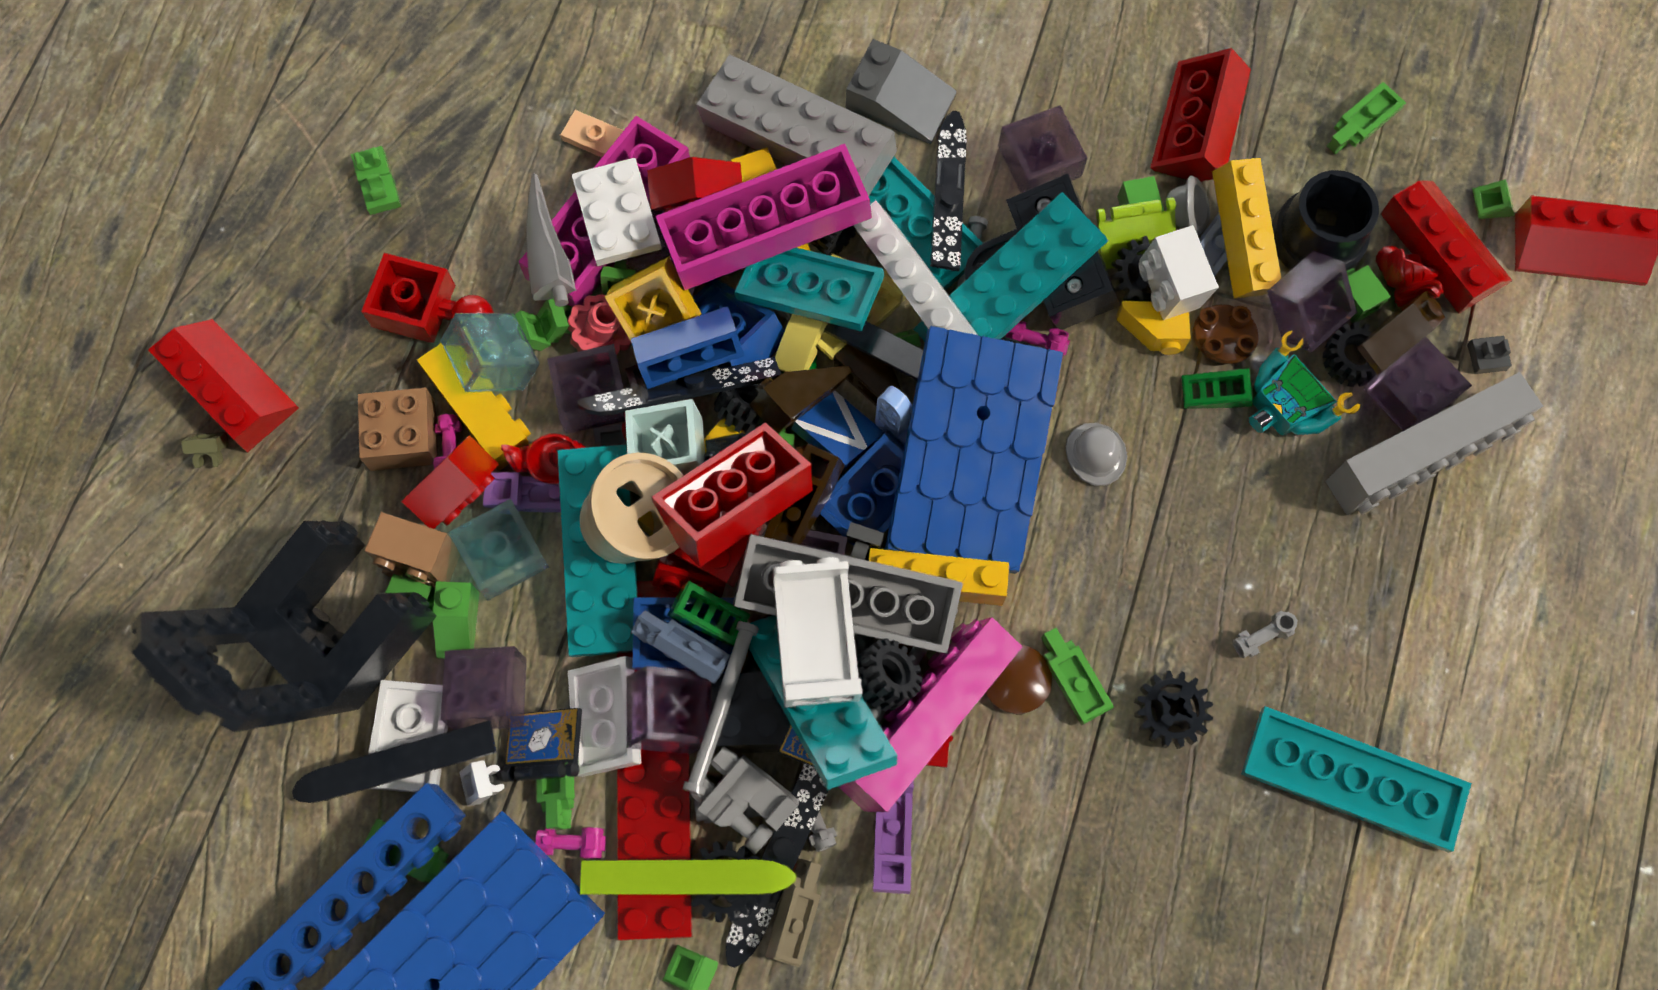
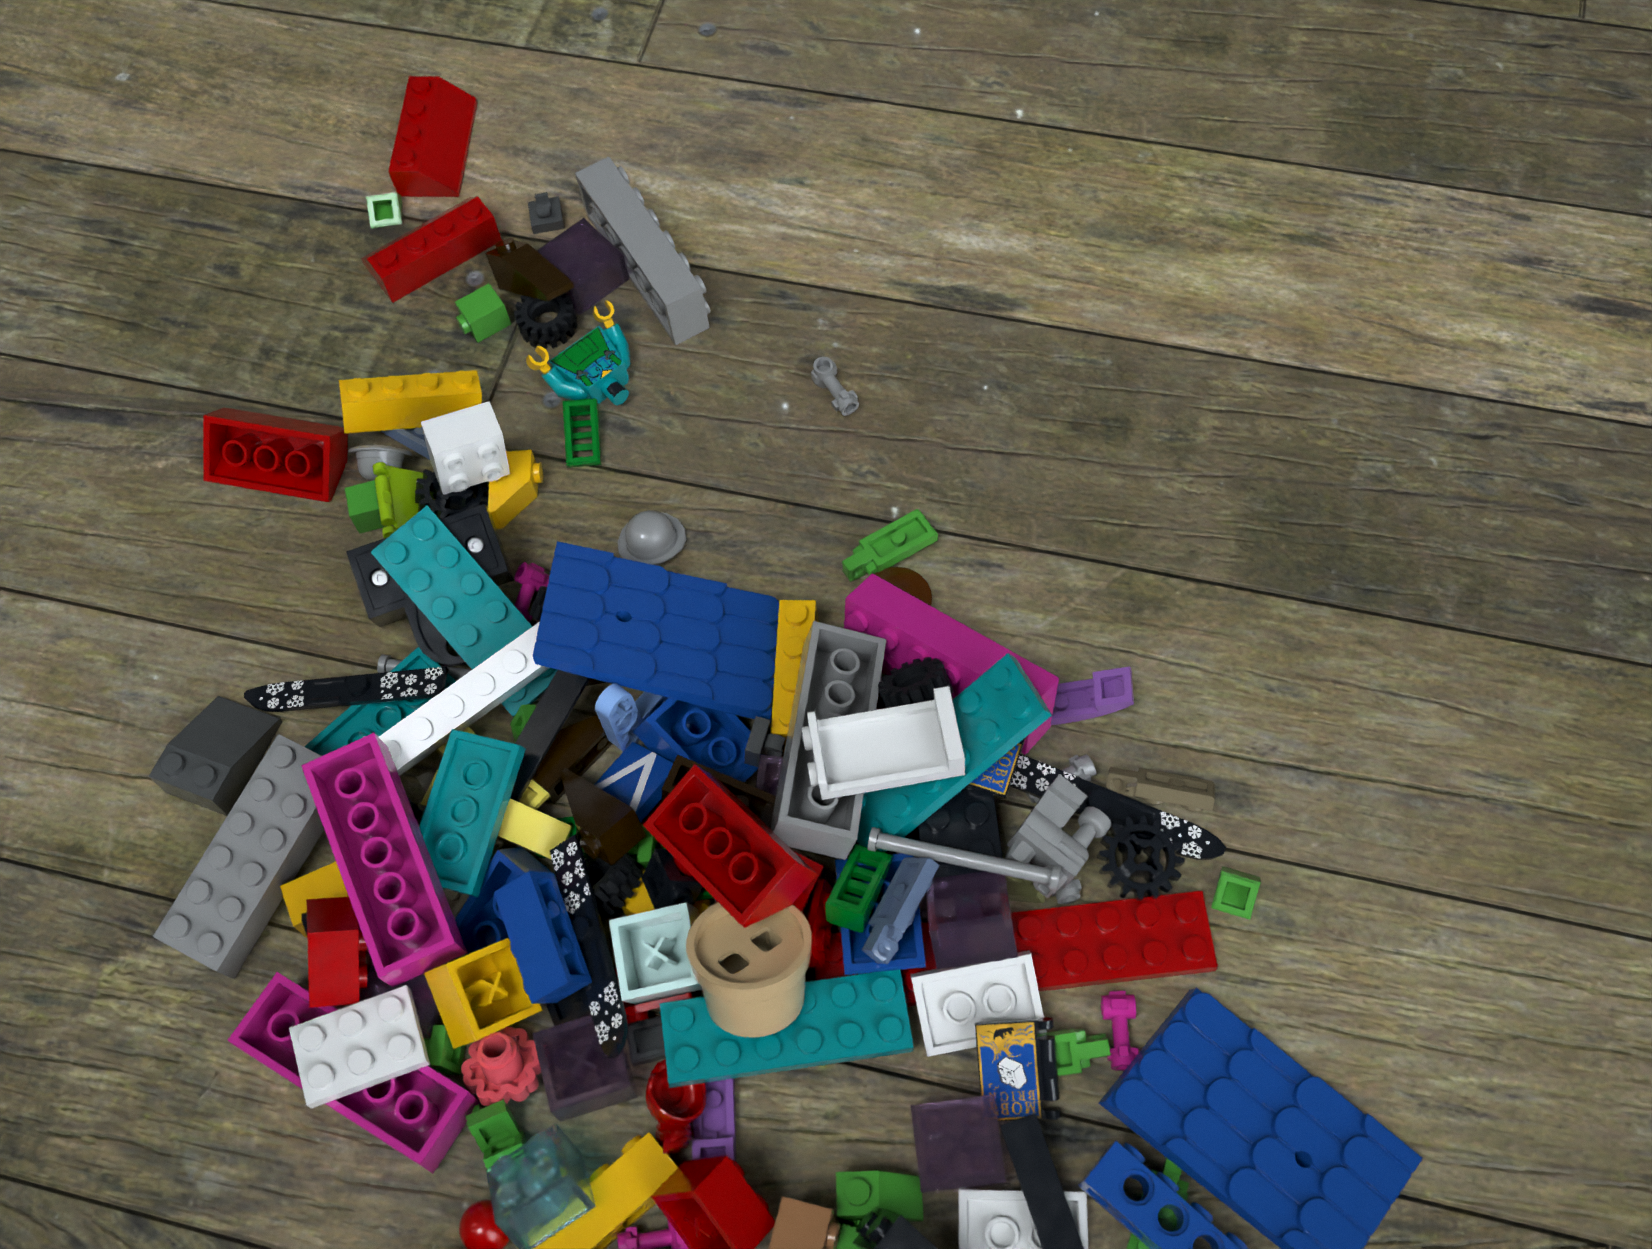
camera: 85 degrees left, 10 degrees down
clear light blue brick [448,499,549,601] -> none
white tile [459,760,504,807] -> none
light grey piece [526,173,576,307] -> none
light nougat plate [561,110,624,157] -> none
lime piece [580,860,797,895] -> none
brick [998,105,1088,193] -> none
black gear [1134,670,1213,749] -> none
reddish brown dish [1193,304,1259,364] -> none
teal plate [1241,706,1472,853] -> none
brick [1267,251,1357,353] -> none
black piece [1272,170,1379,281] -> none
bright green hinge [1327,82,1406,155] -> none
red hair [1375,246,1444,307] -> none

